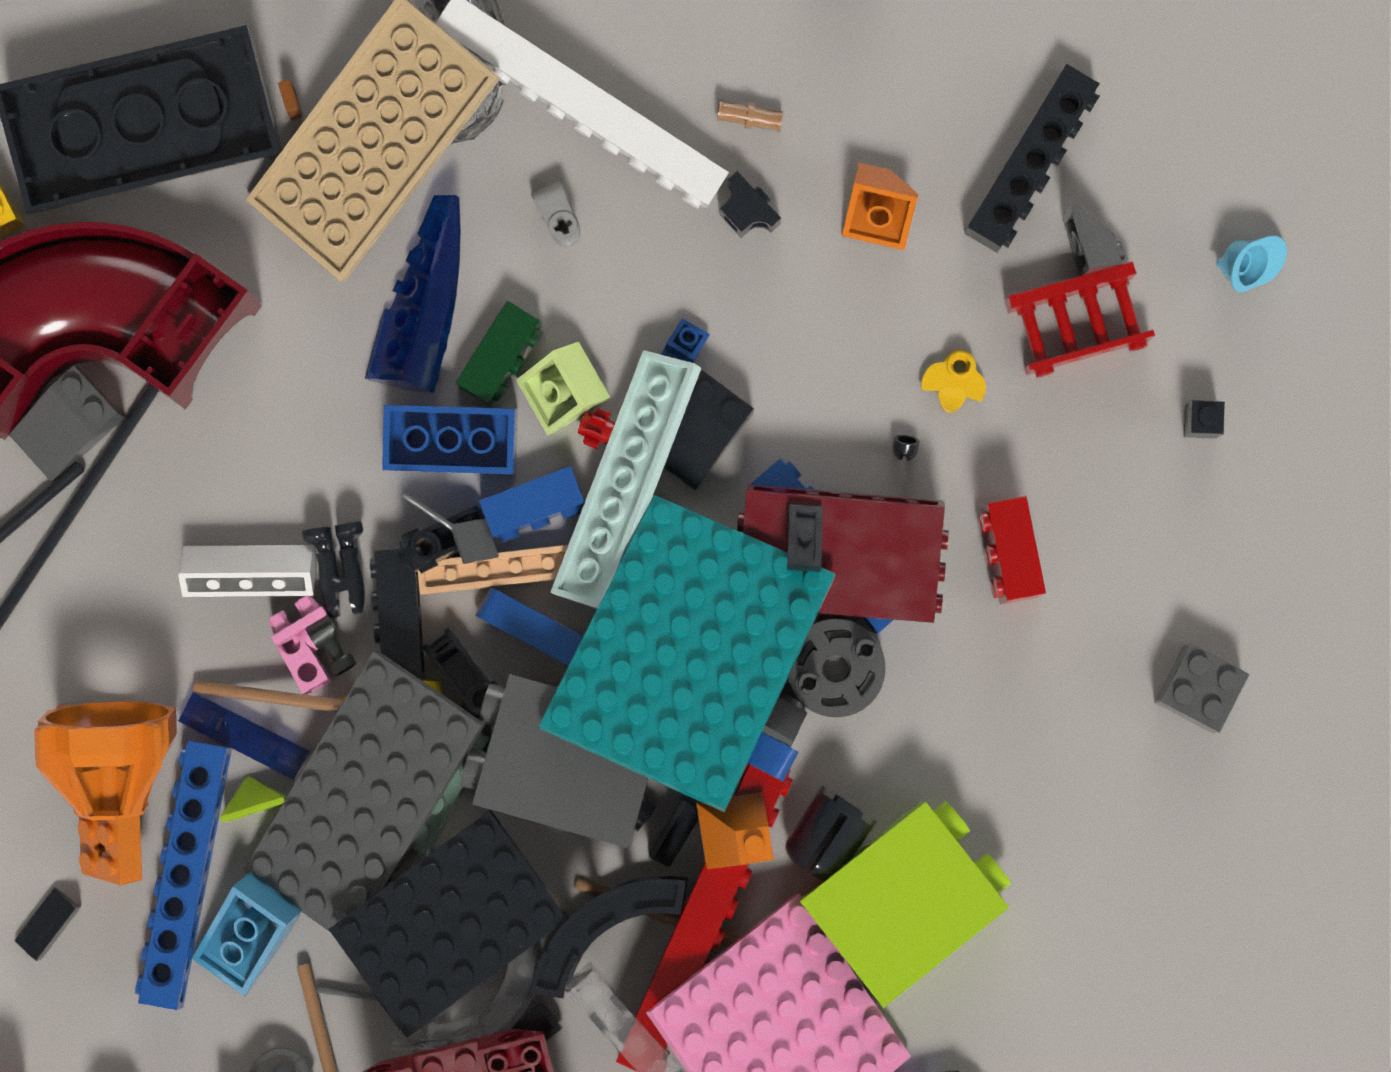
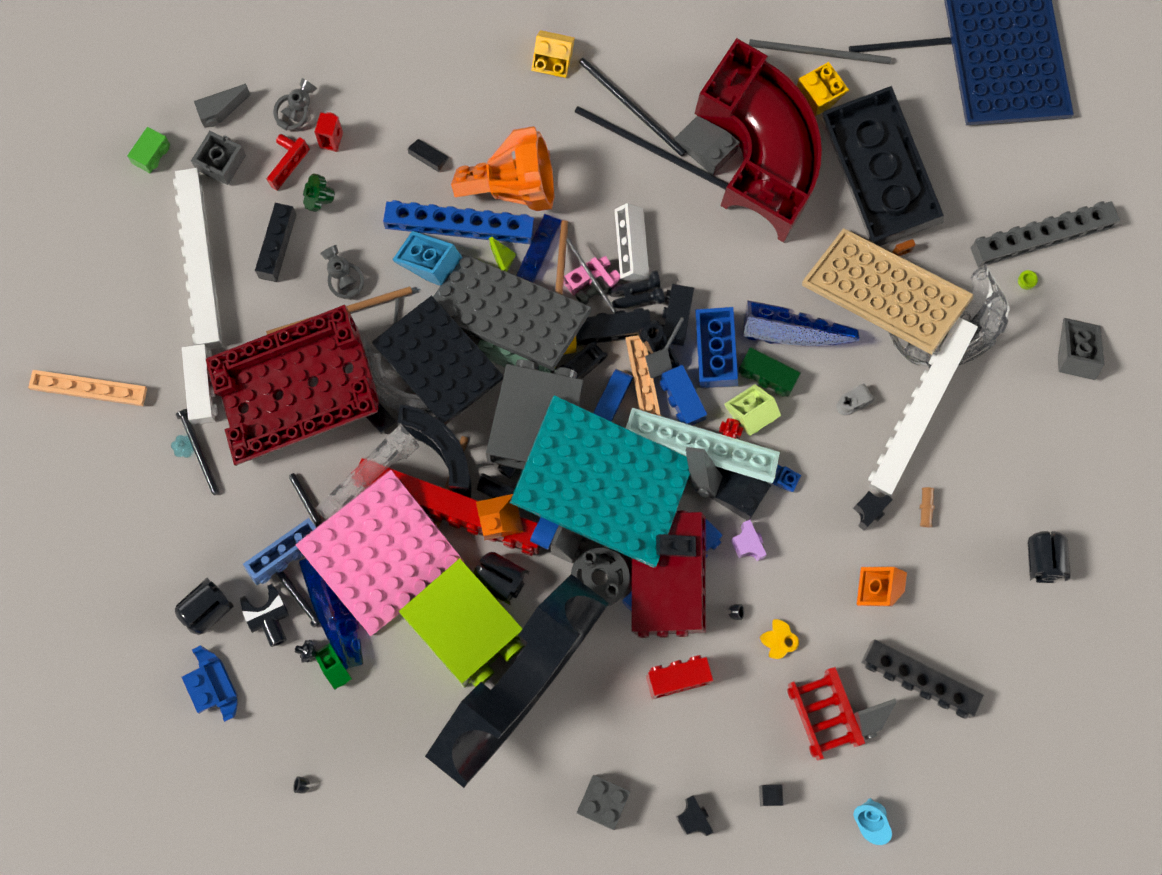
camera: 80 degrees right, 10 degrees down
none -> black piece [425,574,610,788]
none -> dark grey piece [566,238,616,313]
none -> black brick [661,284,694,346]
none -> black brick [676,795,713,836]
none -> dark grey slope [685,447,723,497]
none -> lavender brick [731,520,767,561]

